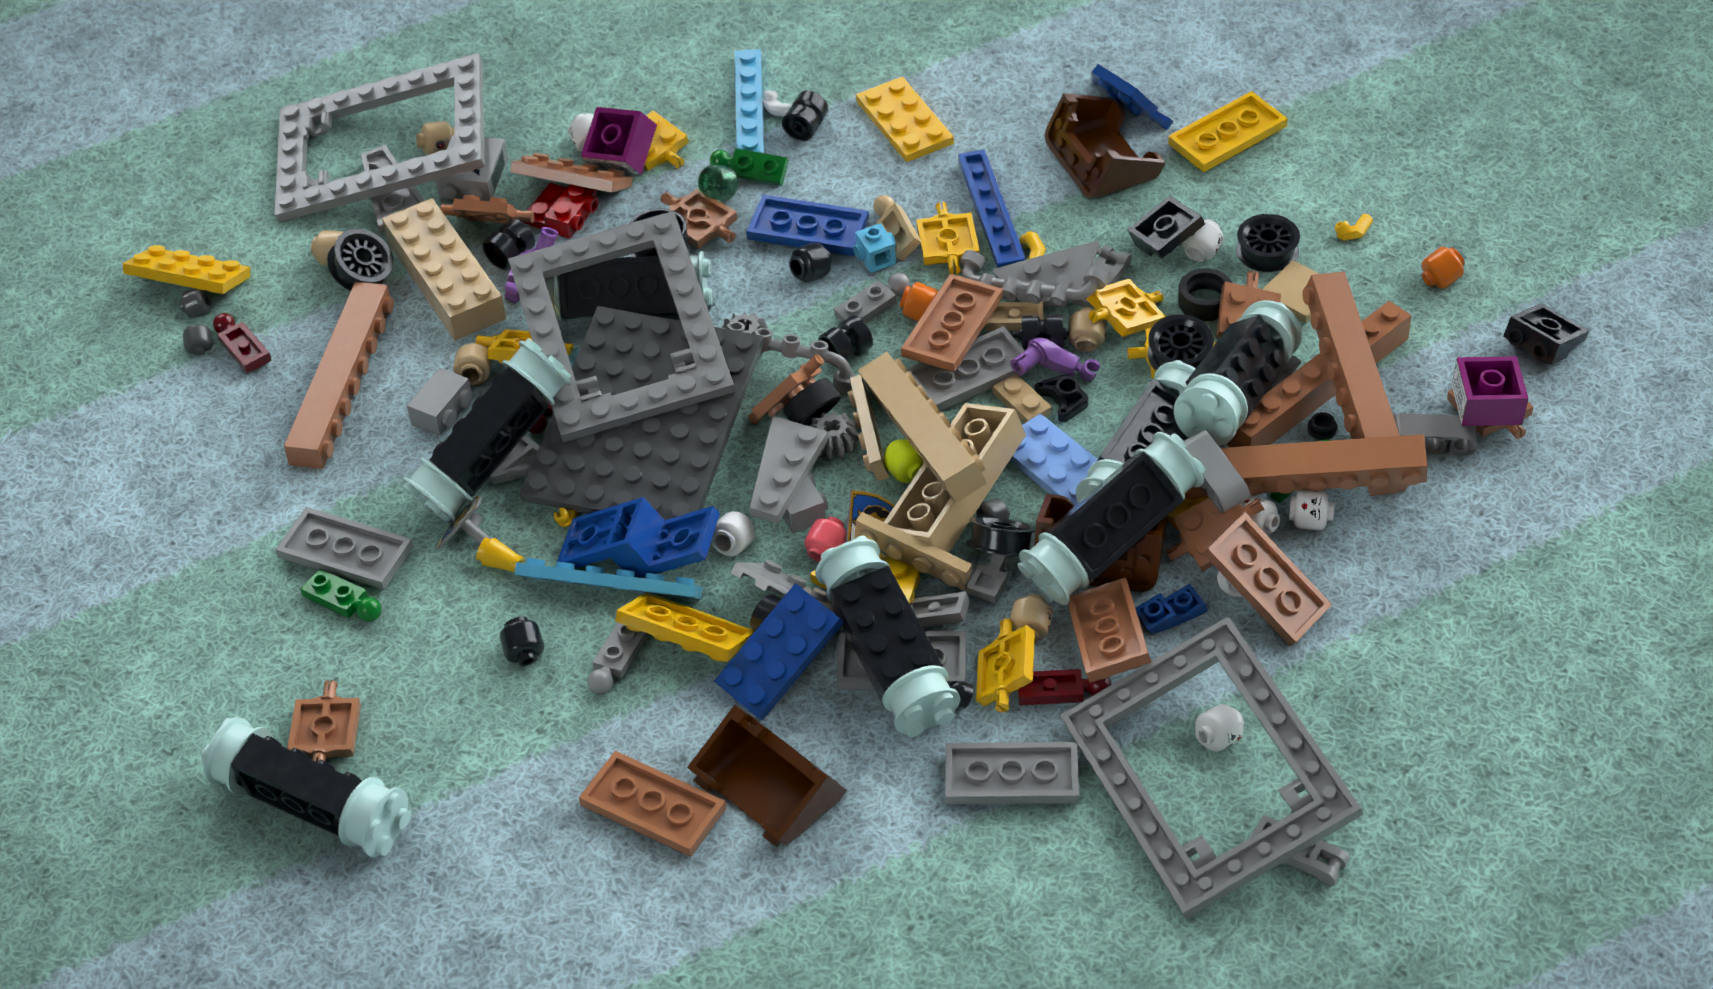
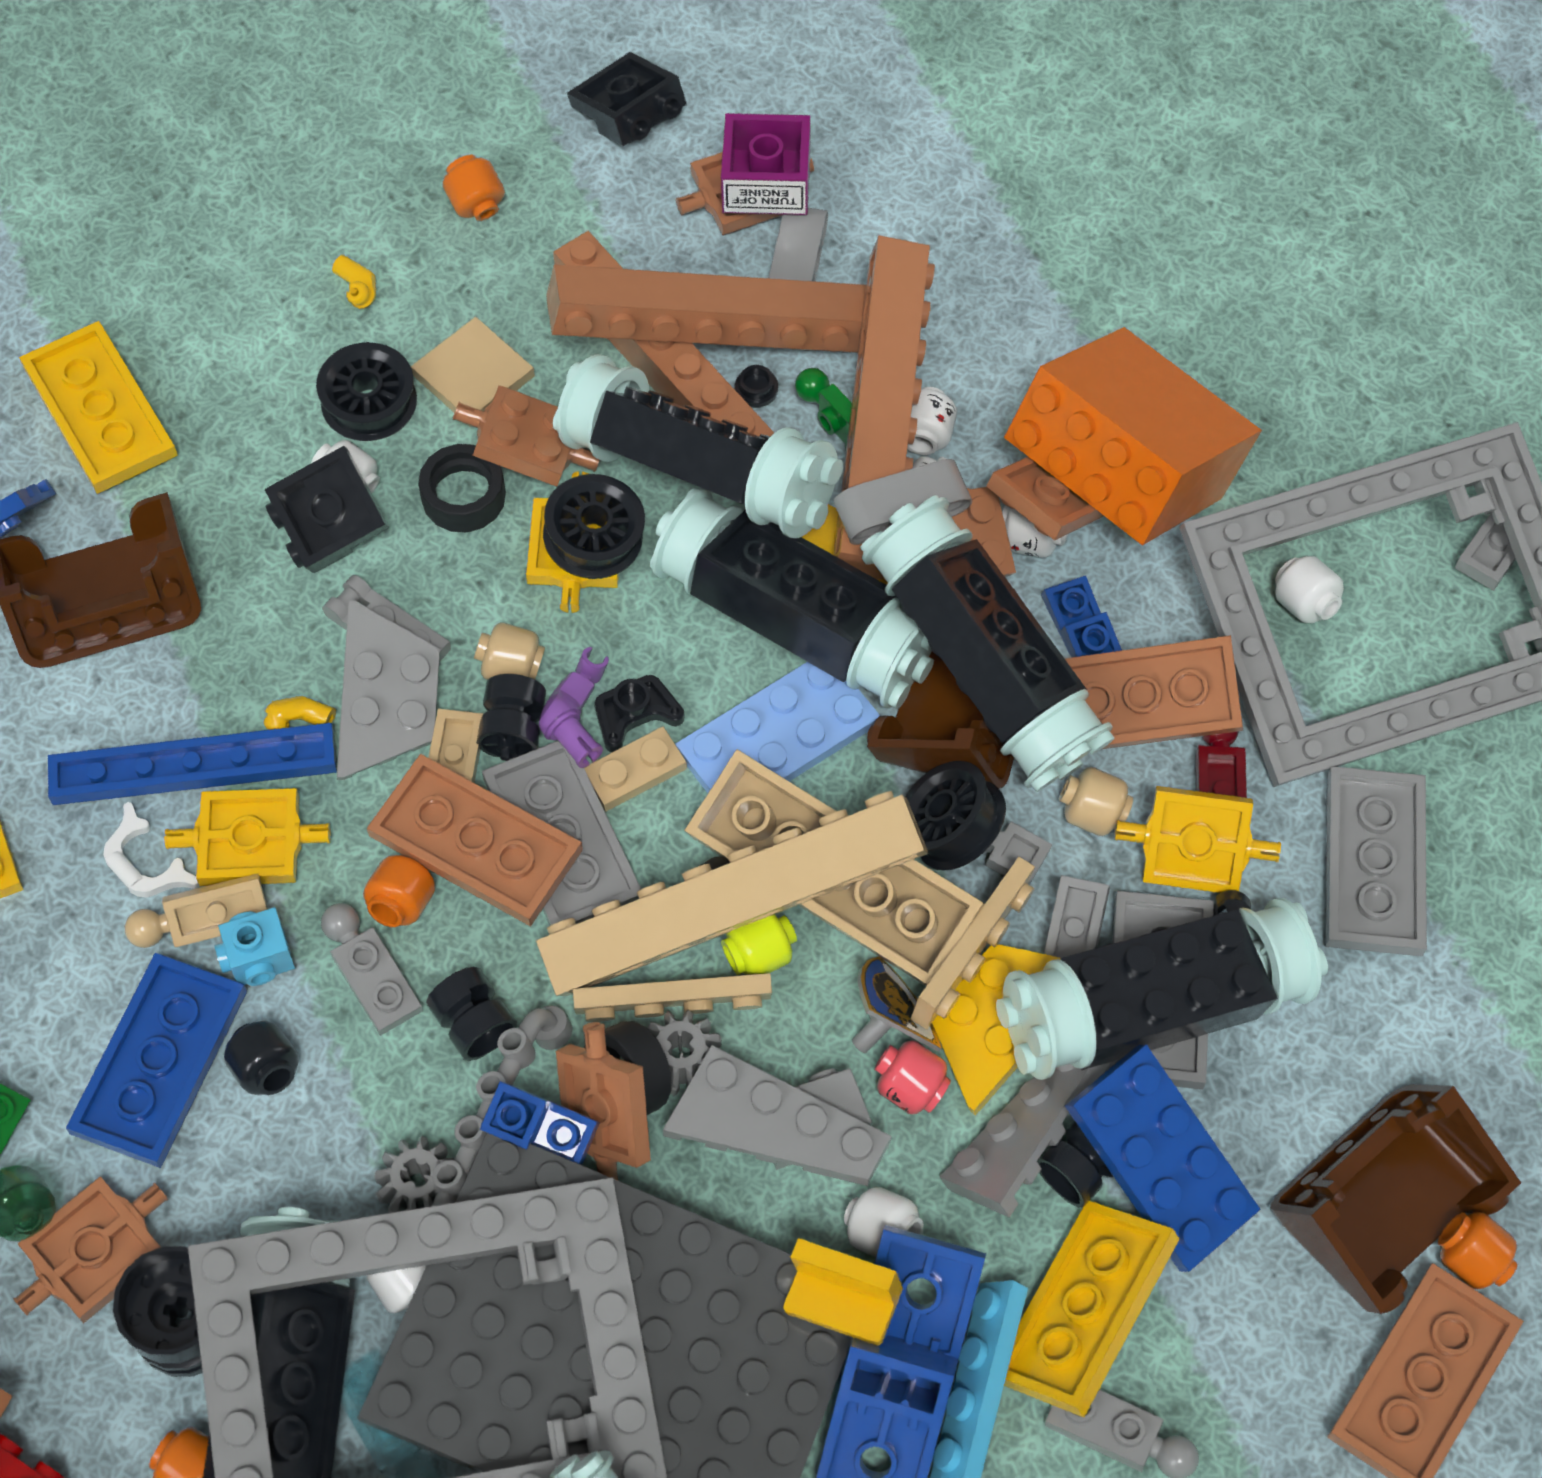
camera: 90 degrees left, 15 degrees up
light grey bar [960,250,1109,307] -> none
yellow plate [1086,279,1166,337] -> none
none -> white helmet [103,802,200,898]
none -> blue slope [480,1081,600,1165]
none -> yellow panel [783,1238,903,1346]
none -> orange brick [1004,327,1262,546]
none -> orange head [1438,1212,1518,1289]

